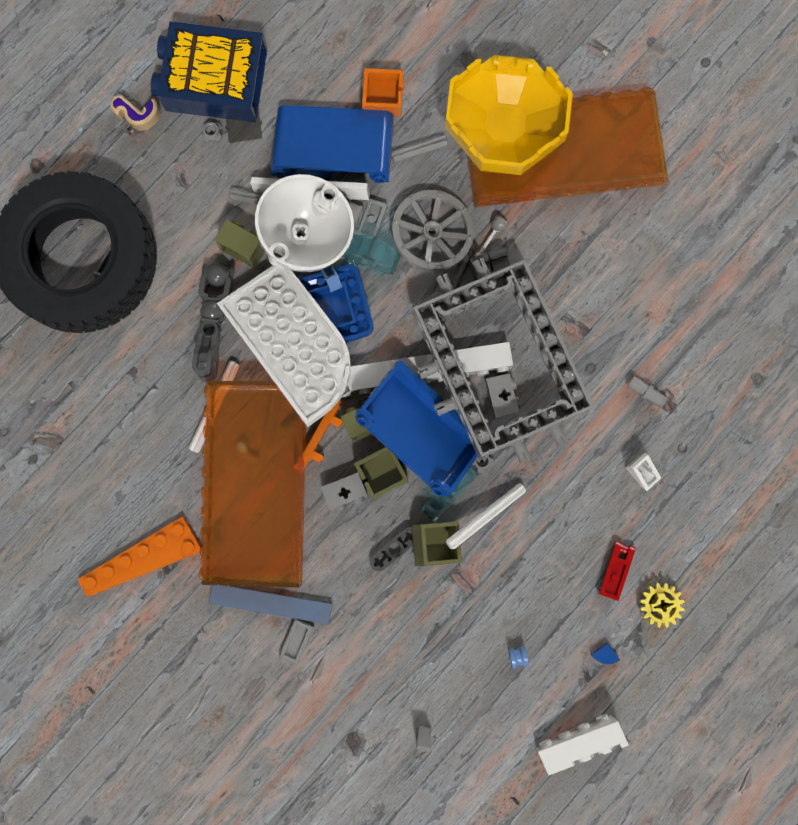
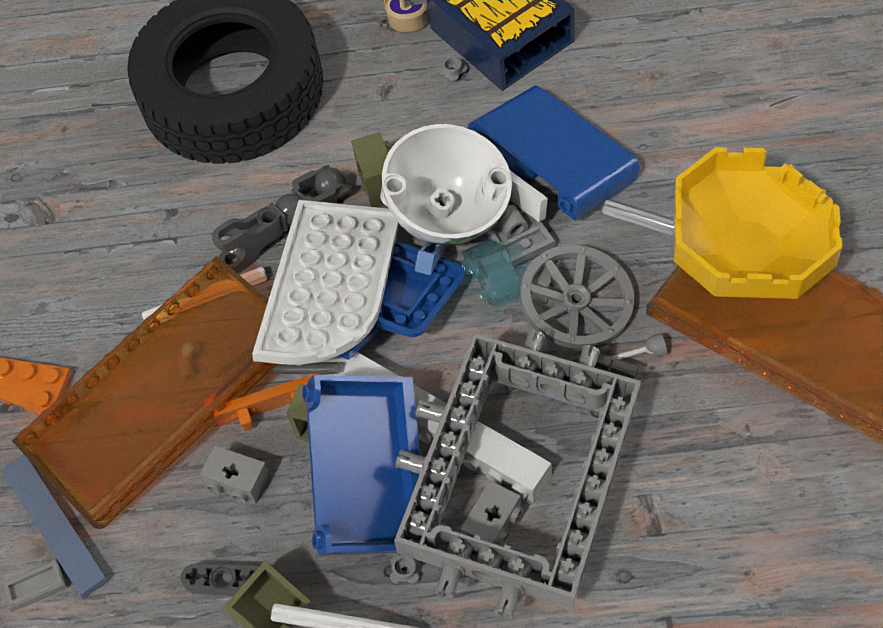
camera: 45 degrees right, 25 degrees down
clear smoke piece [225,108,263,143] -> none
olive piece [354,447,409,501] -> none
orange piece [362,68,404,117] -> none
clear light blue slope [420,467,478,523] -> none

